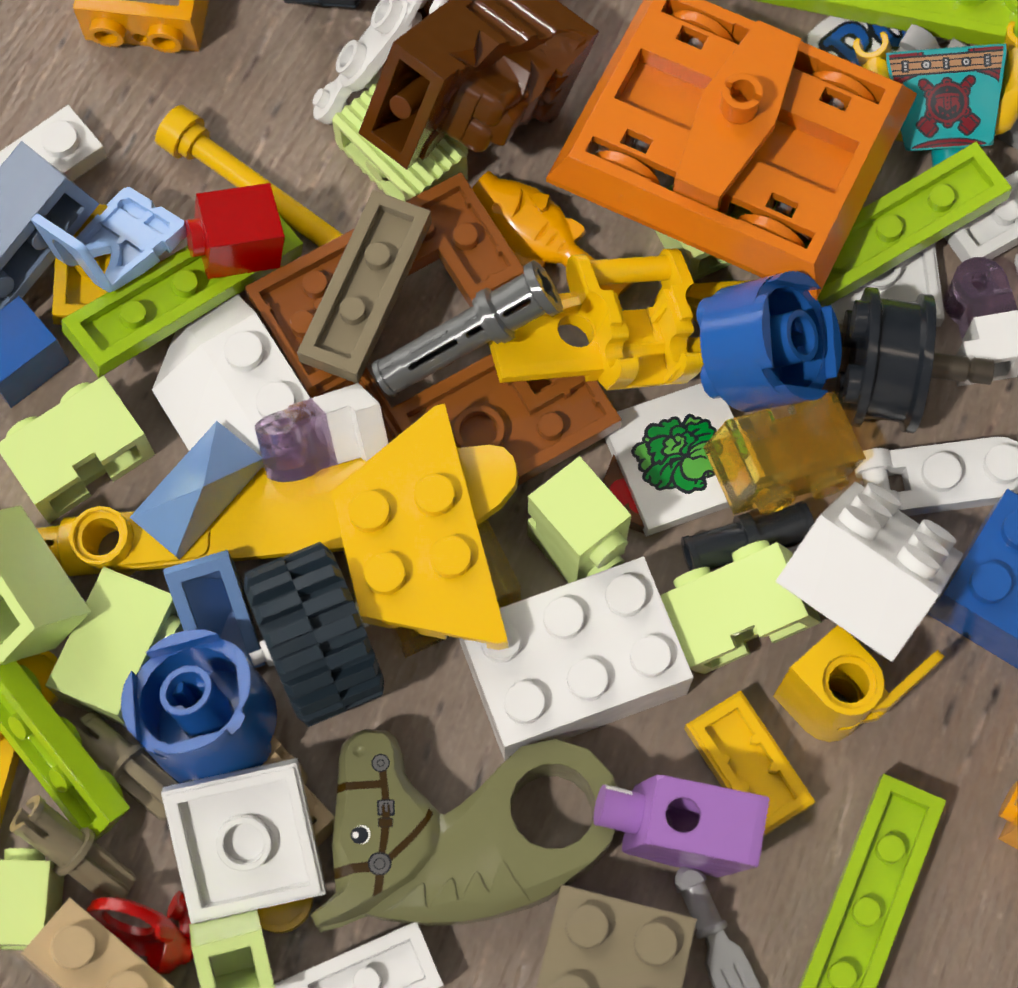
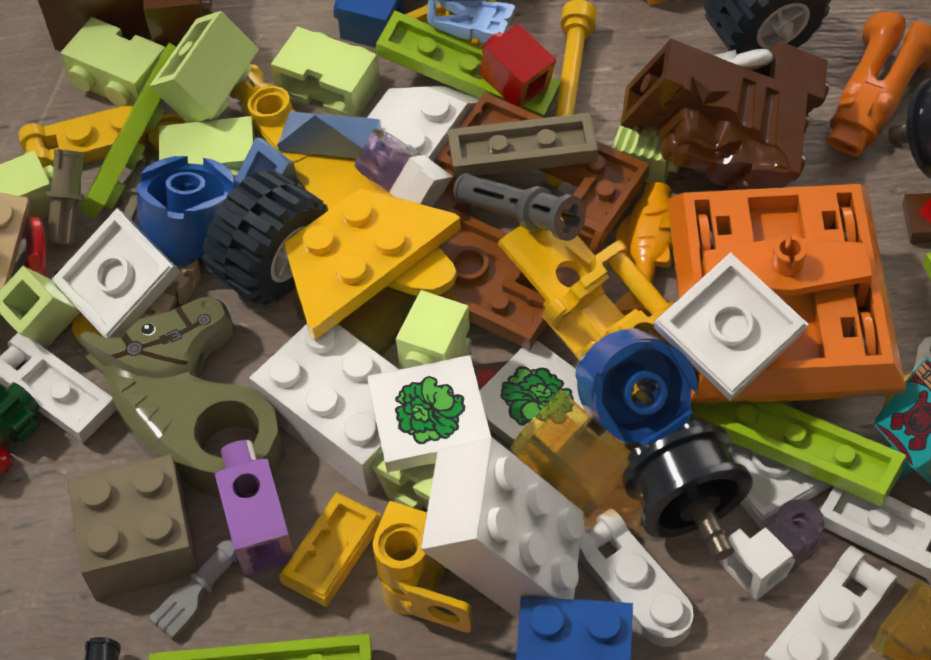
camera: 65 degrees right, 15 degrees down
none -> white tile [367,355,491,473]
none -> white tile [654,252,809,401]

